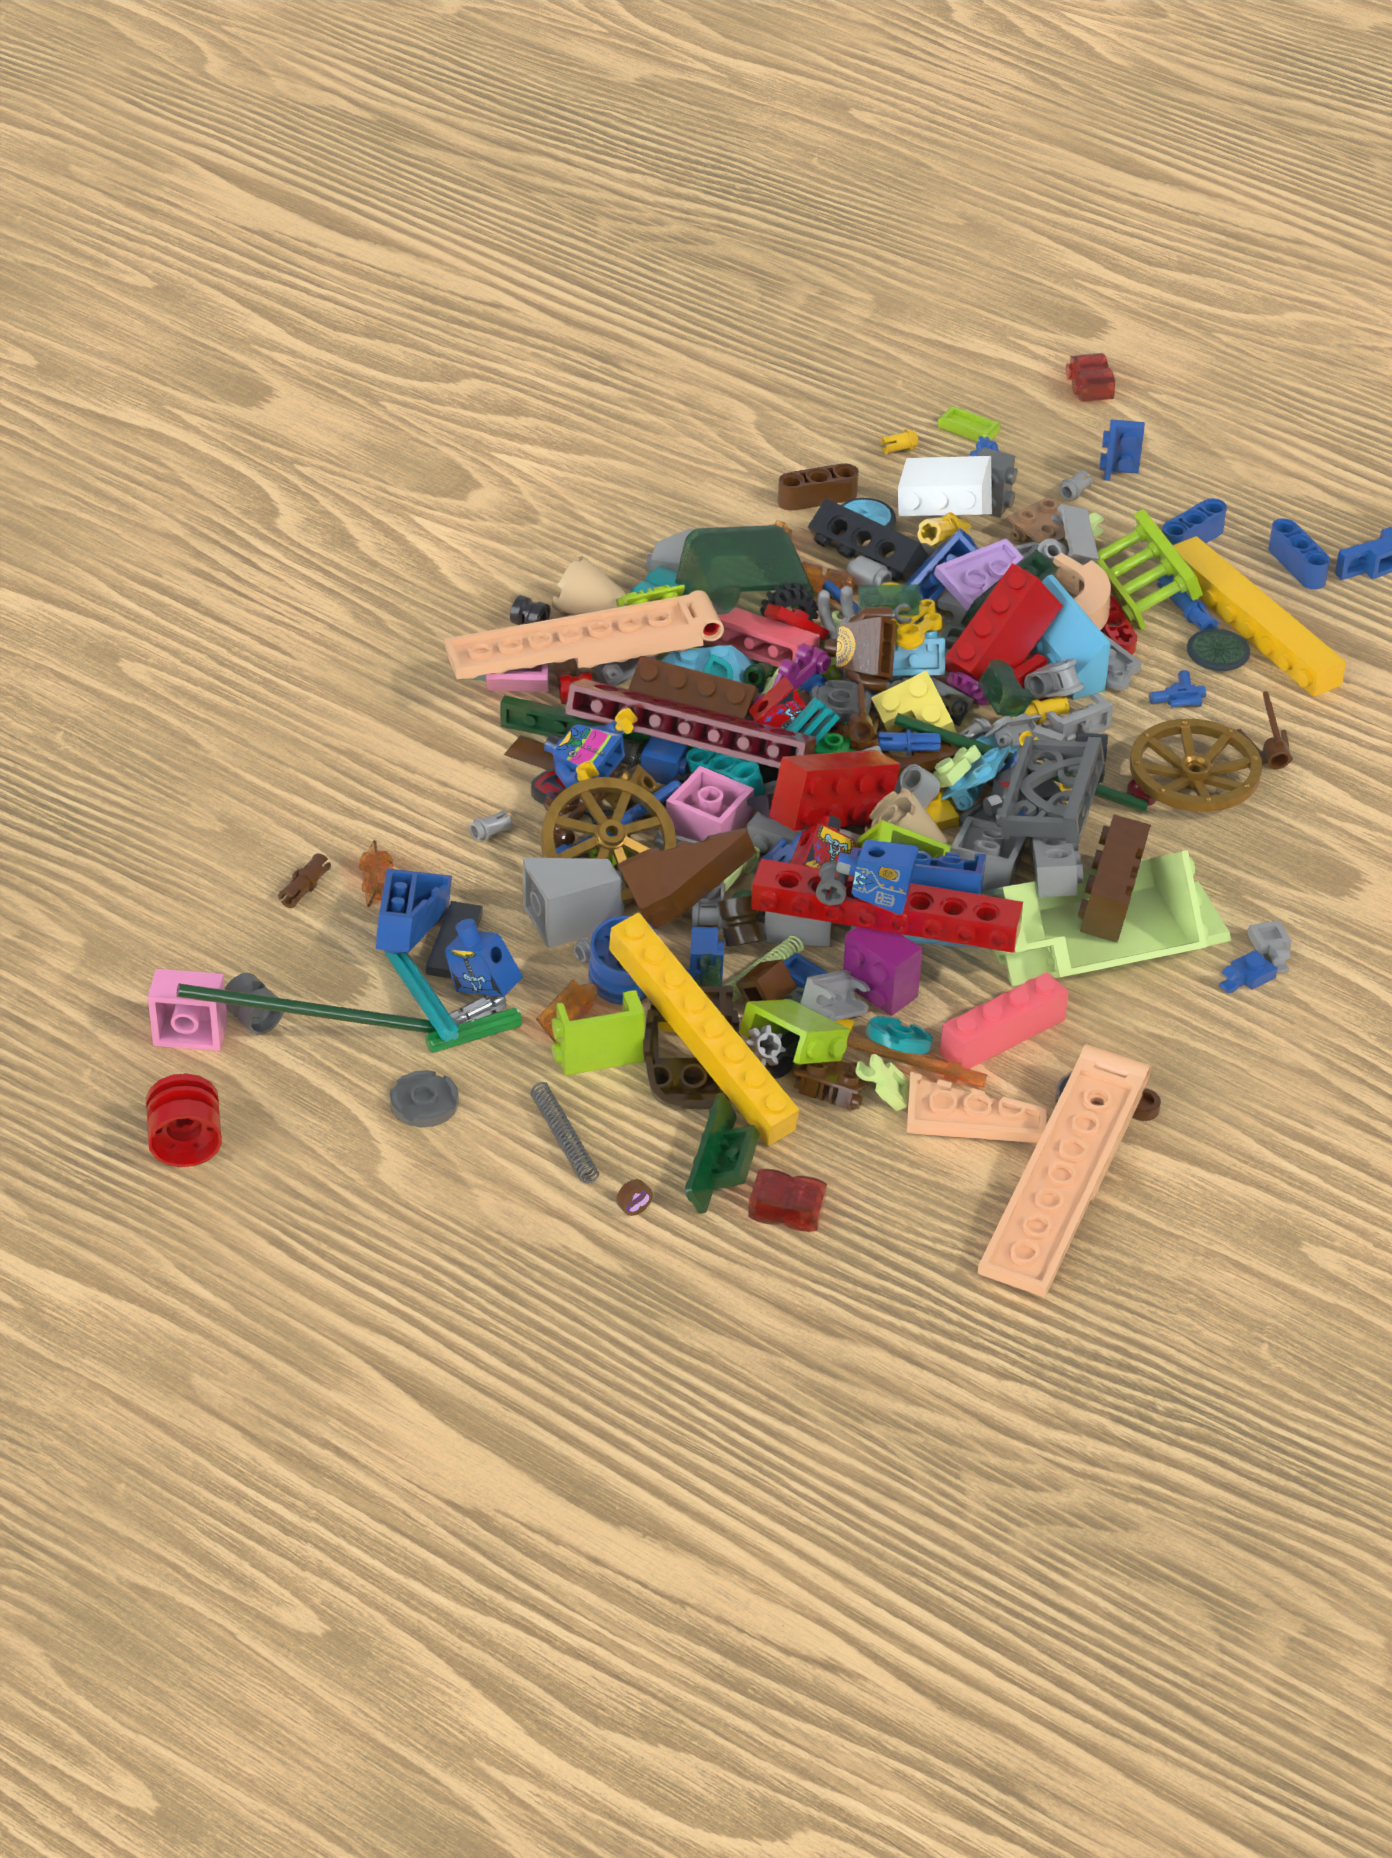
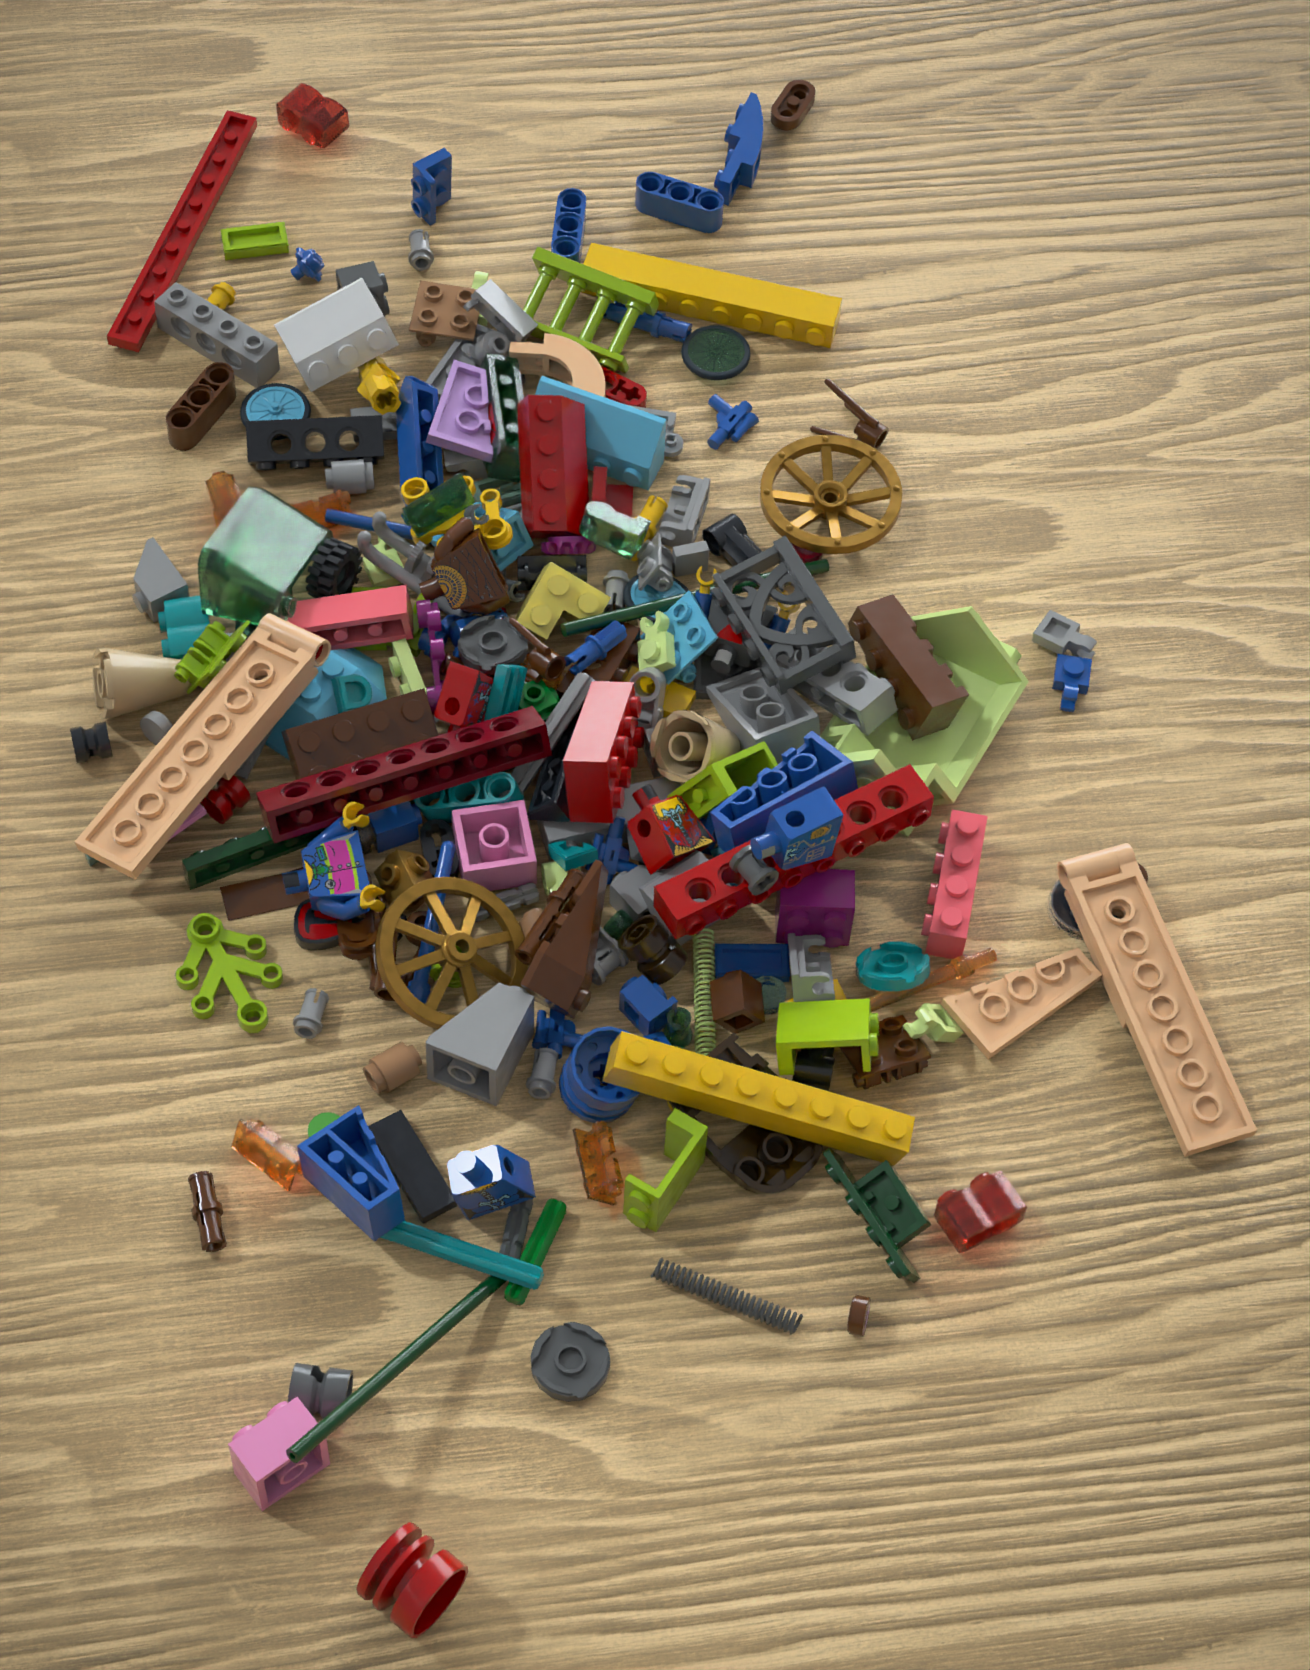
camera: 45 degrees left, 15 degrees up
dark green pin [744,662,774,688] -> none
light grey gear [744,1025,786,1066] -> none
red plate [764,604,829,641] -> none
light grey piece [1024,658,1084,699] -> none
none -> red plate [107,110,257,353]
none -> light grey brick [154,282,280,388]
none -> lime plant [175,913,283,1033]
none -> medium nougat brick [363,1042,422,1094]
none -> teal tile [548,841,598,871]

